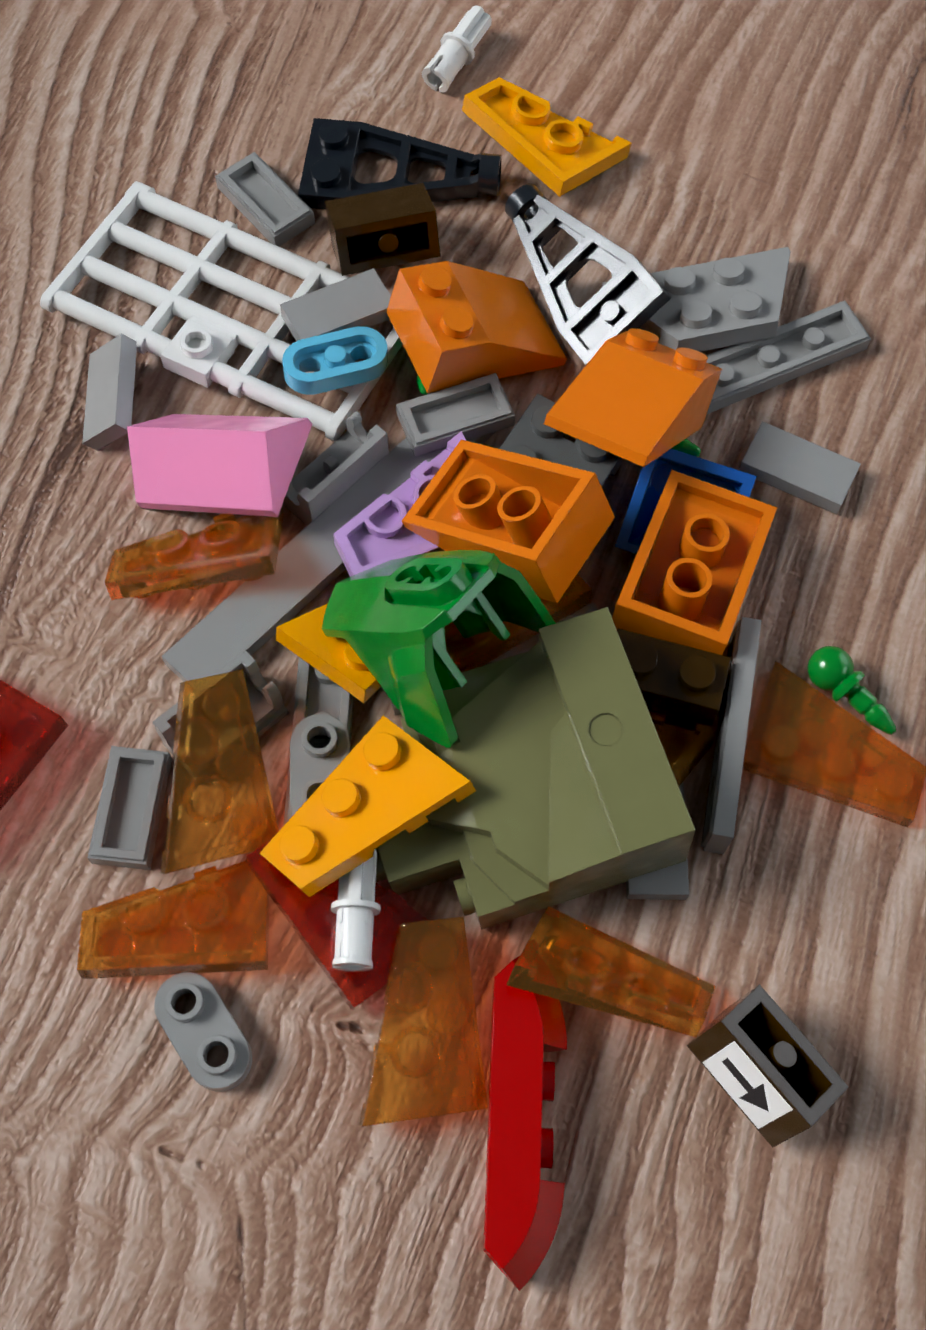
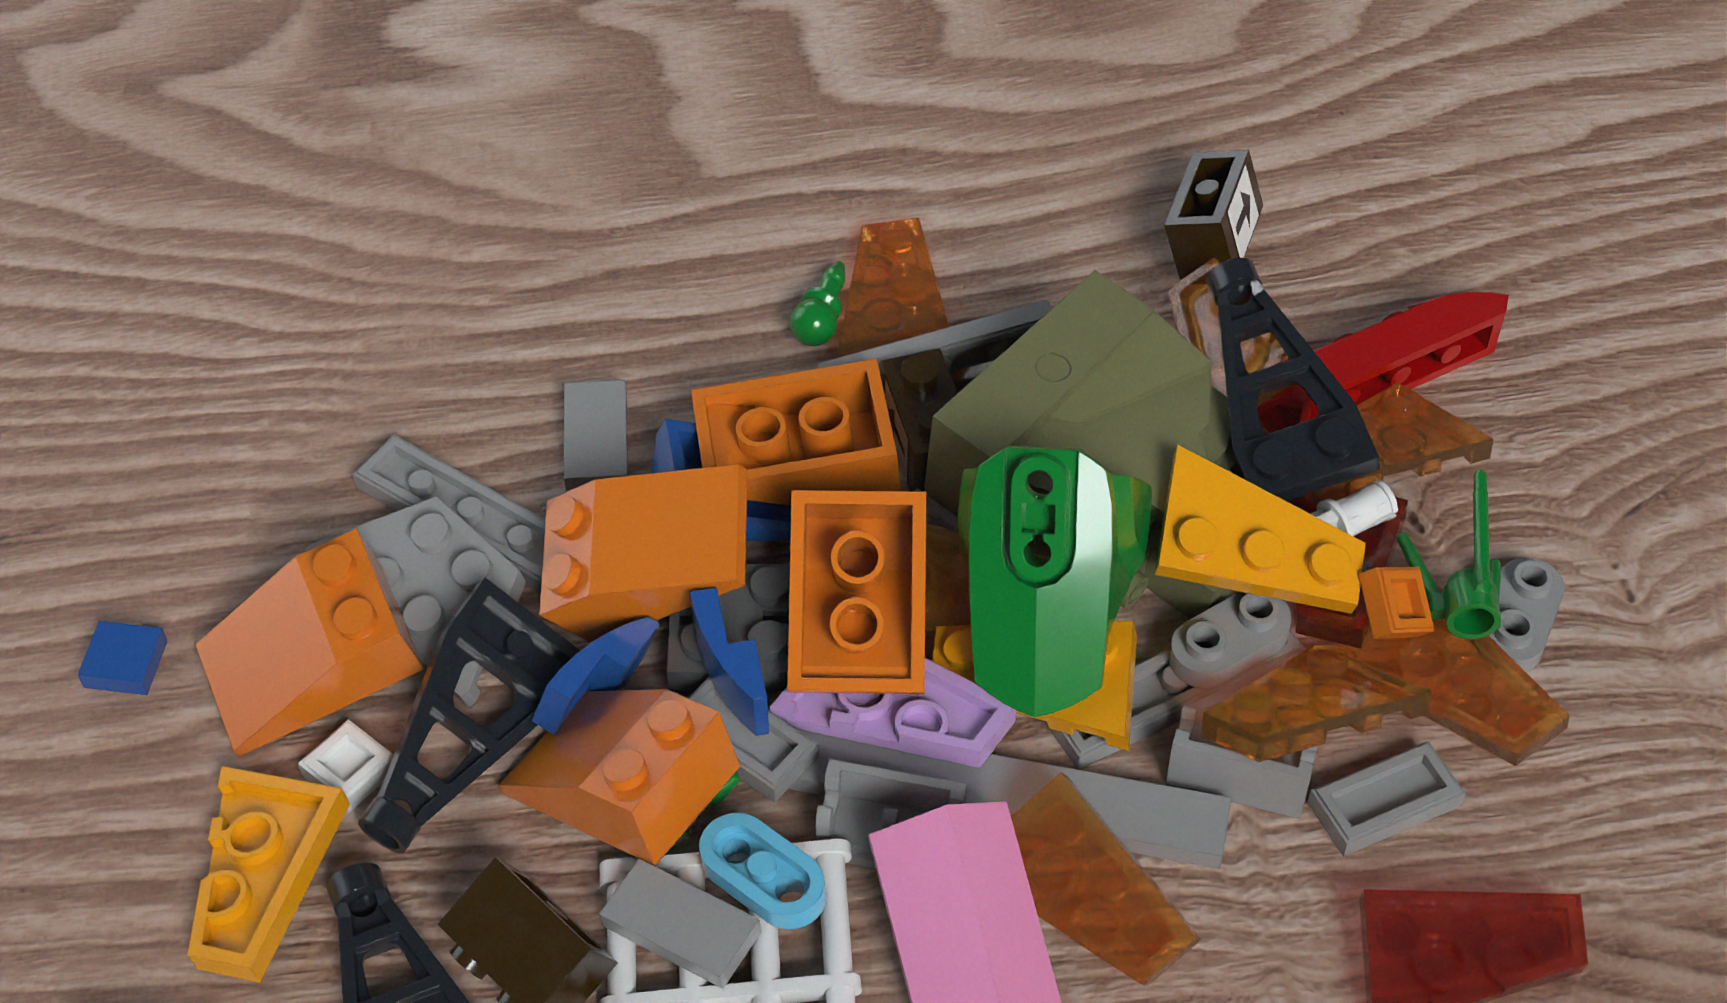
camera: 120 degrees left, 15 degrees down
none -> blue tile [78,621,167,695]
none -> orange slope [195,528,424,757]
none -> white tile [298,719,393,813]
none -> blue slope [532,617,659,735]
none -> blue slope [690,588,769,736]
none -> black plate [1206,258,1380,501]
none -> orange tile [1359,567,1434,639]
none -> green plant [1396,469,1501,639]

